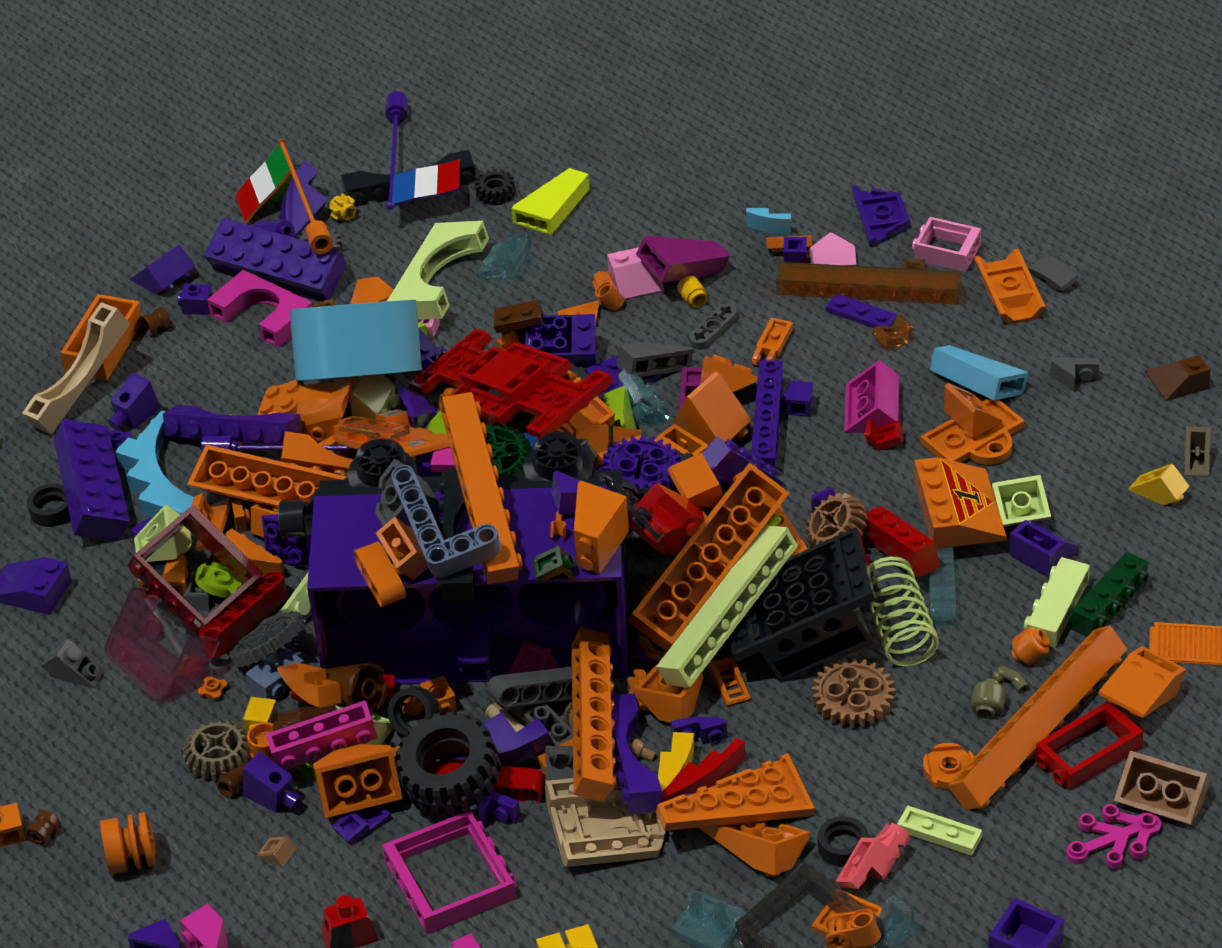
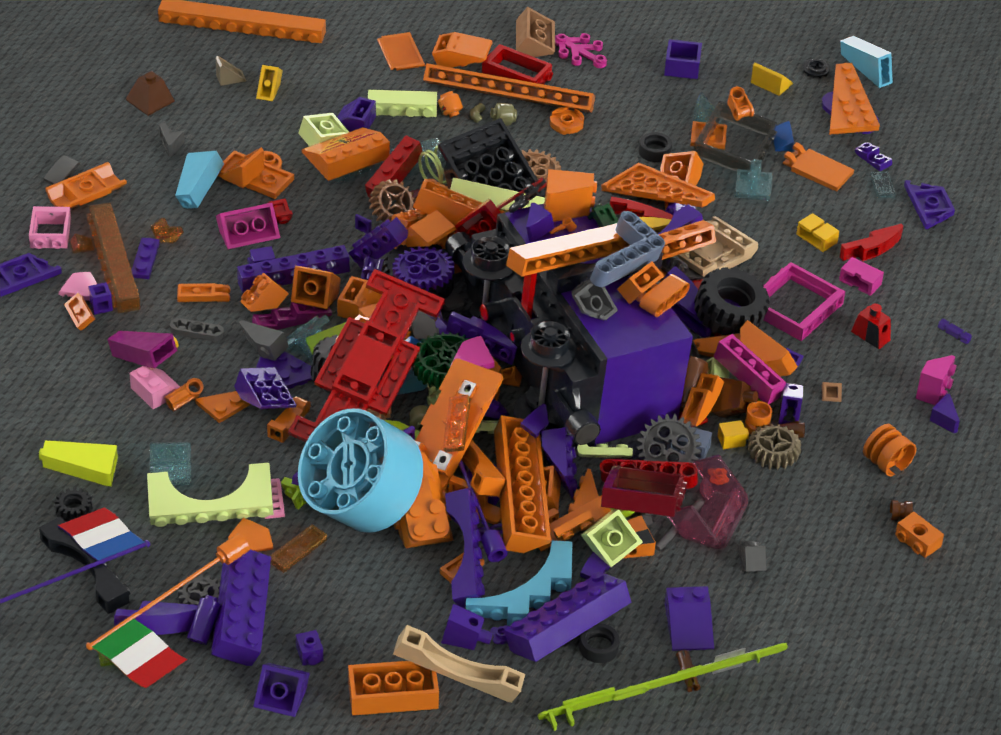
camera: 120 degrees left, 0 degrees up
reddish brown wheel [140,307,171,337] -> none
dark pink arch [207,270,312,348] -> none
yellow gear [329,194,356,221] -> none
reddish brown bracket [494,300,544,343] -> none
medium azure slope [746,208,791,235] -> none
coral plate [835,823,911,889] -> none
yellowish green plate [897,805,982,856] -> none
dark green brick [1071,551,1149,637] -> none

